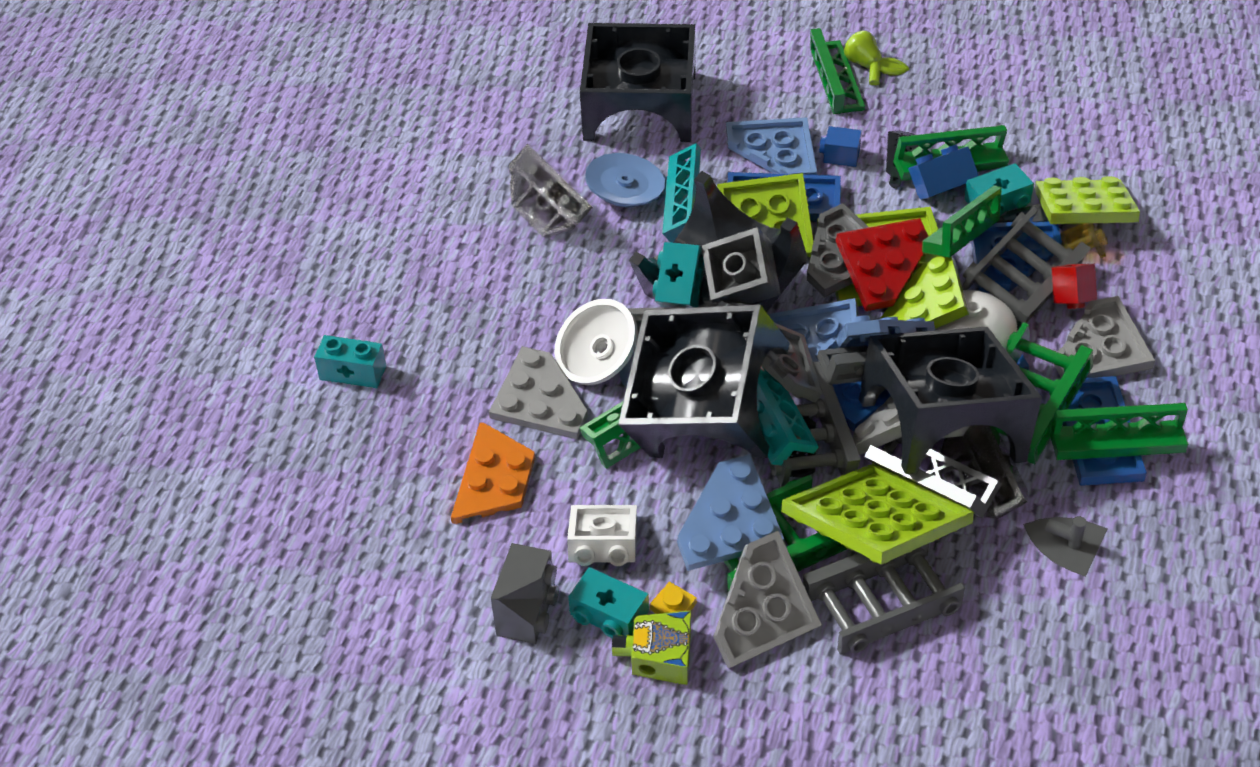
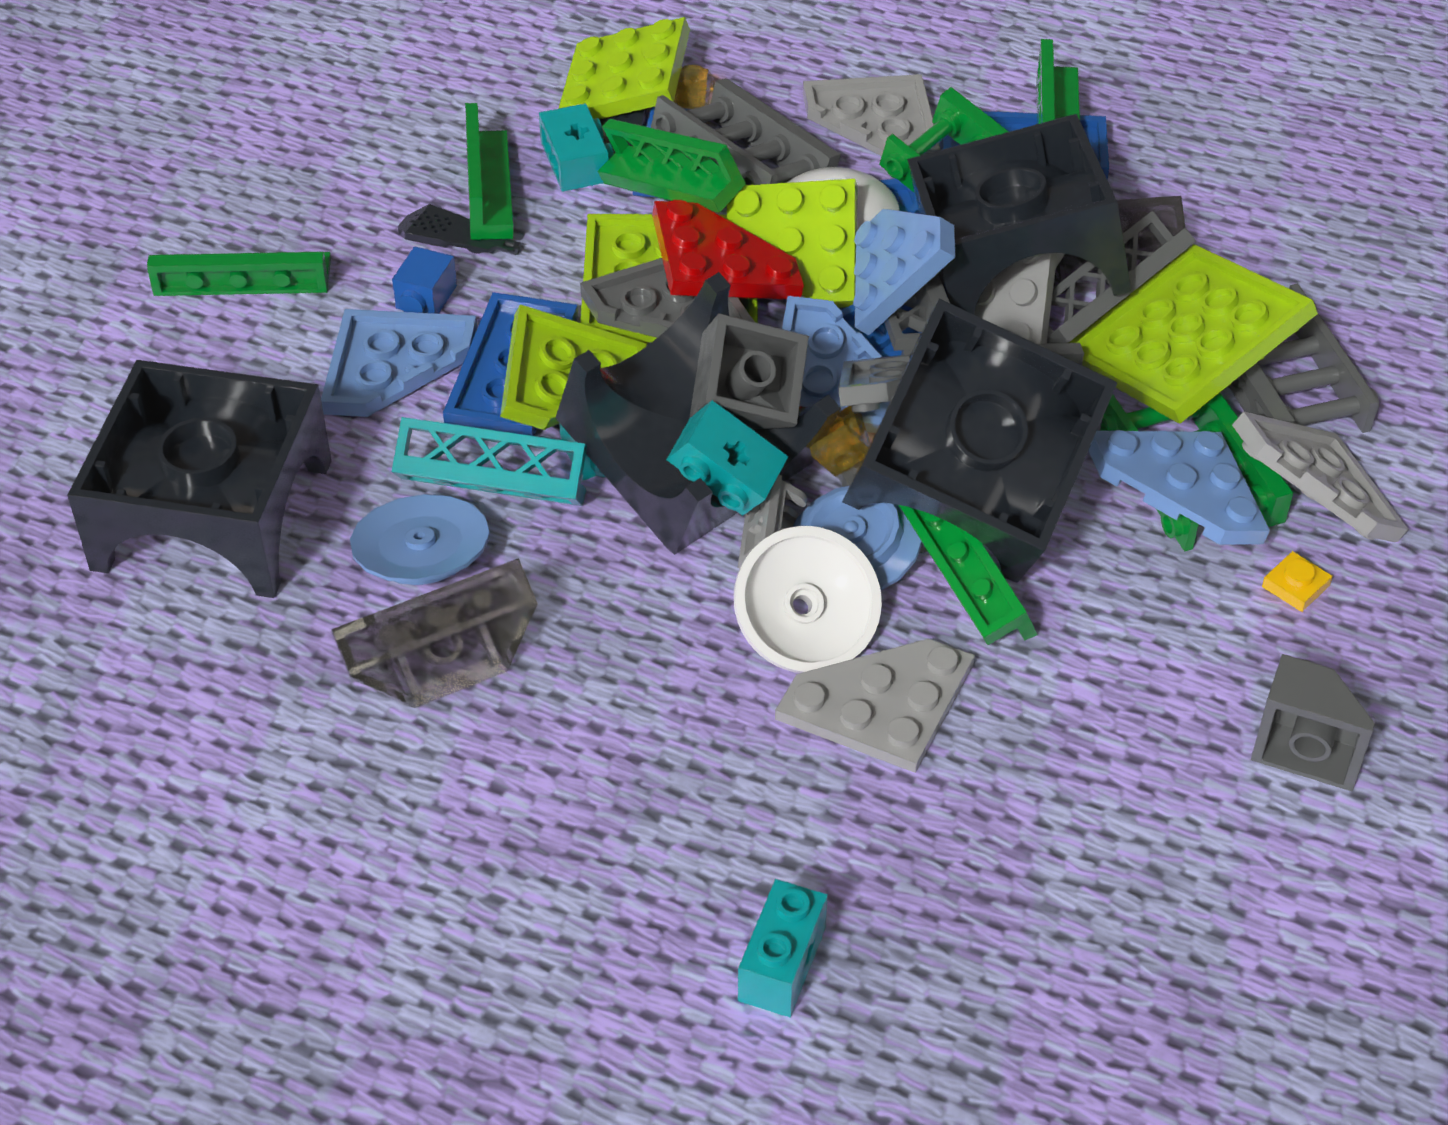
camera: 85 degrees left, 0 degrees up
orange wing [451,422,535,524] -> none
white plate [567,505,637,566] -> none
teal brick [568,567,649,638] -> none
torso [612,611,691,685] -> none
lime piece [844,30,909,85] -> none
blue brick [908,144,979,200] -> none
dark grey shield [1023,516,1108,577] -> none
red brick [1051,263,1097,309] -> none

